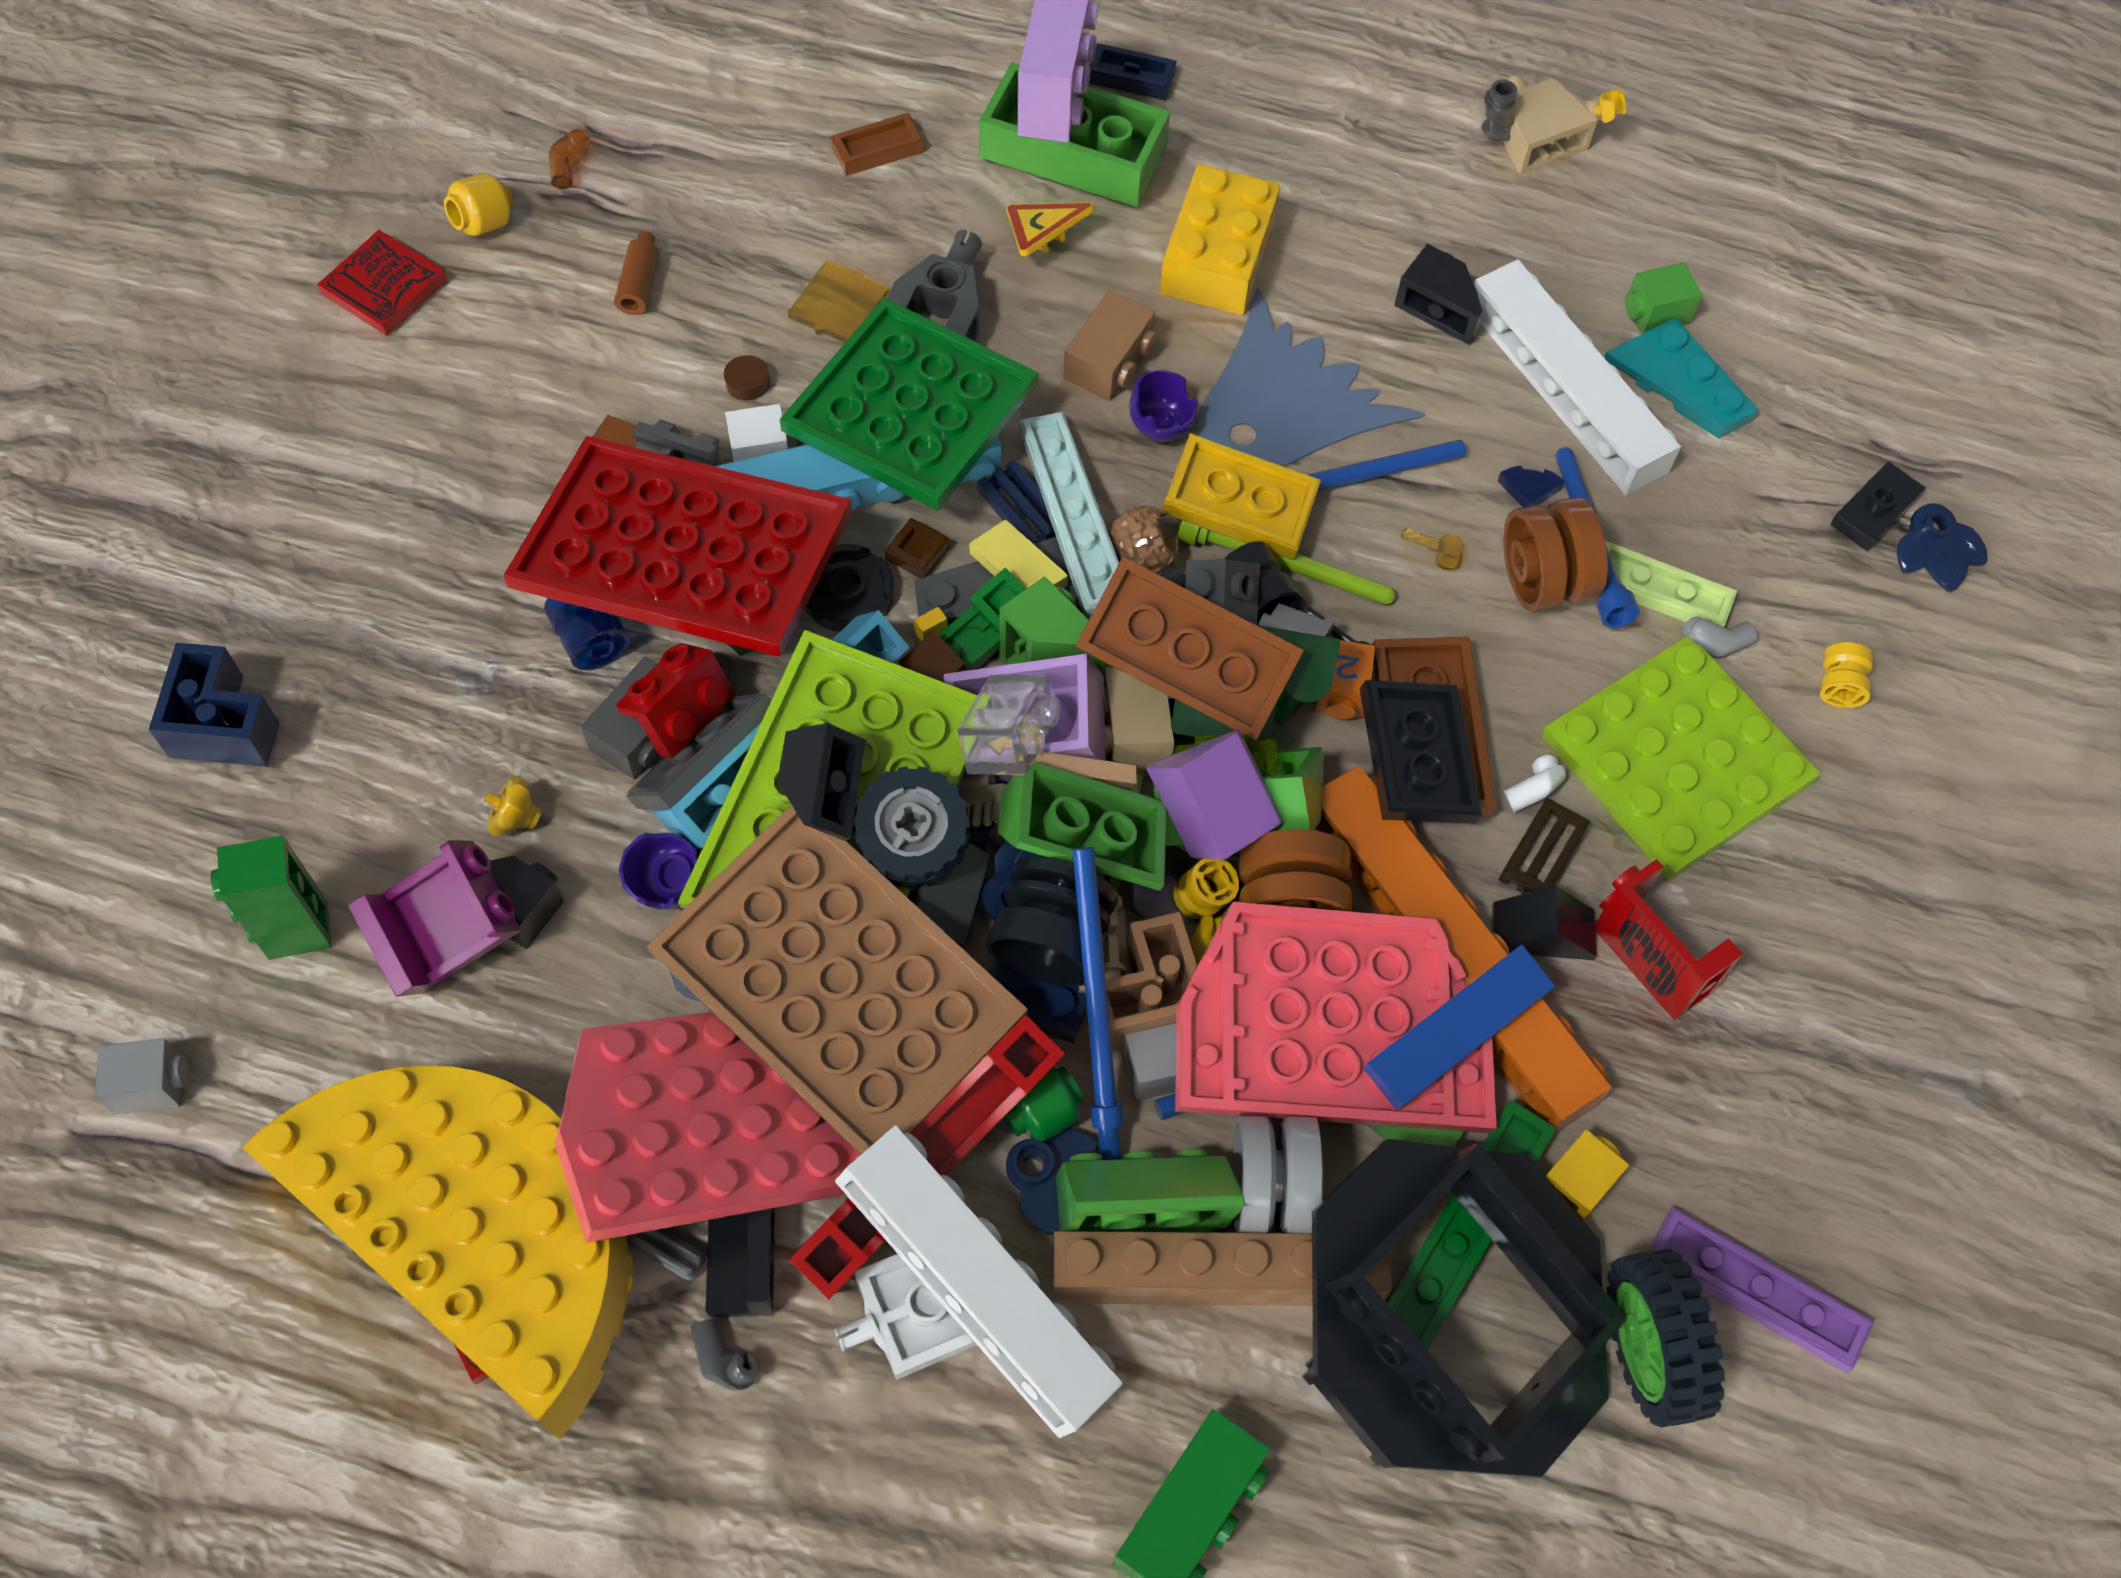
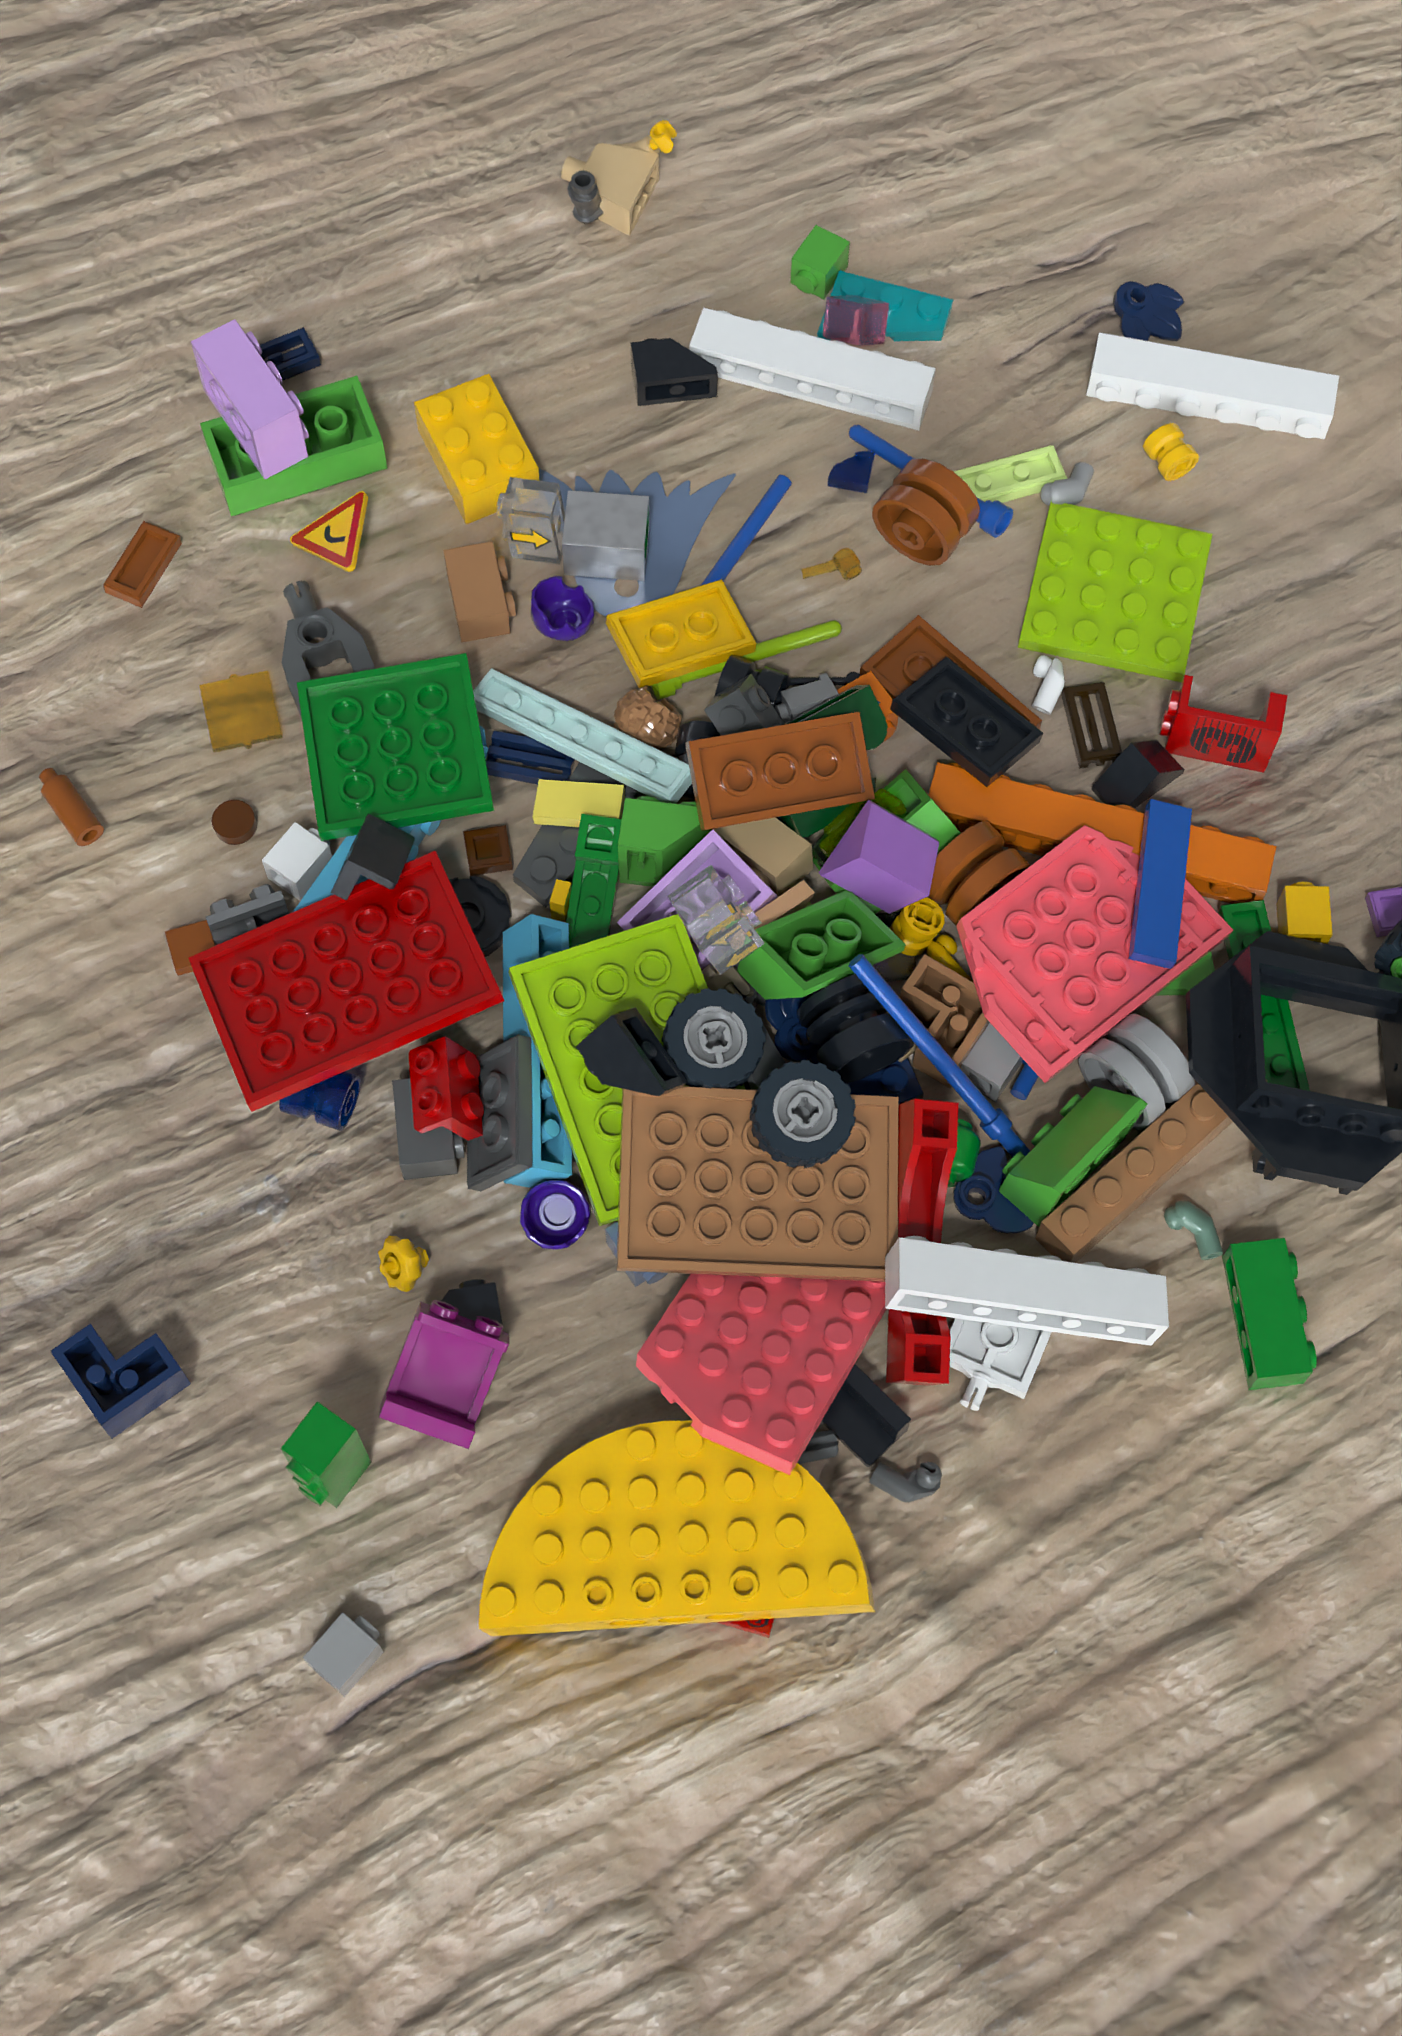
camera: 40 degrees left, 5 degrees up
reddish brown tile [898,631,968,682] -> none
black plate [1830,461,1926,552] -> none
none -> black panel [330,814,415,900]
none -> clear brick [497,477,565,565]
none -> flat silver piece [562,490,650,581]
none -> black wheel [749,1060,856,1168]
none -> clear pink panel [823,295,889,345]
none -> white brick [1086,333,1339,439]
none -> sand green arm [1164,1201,1223,1260]

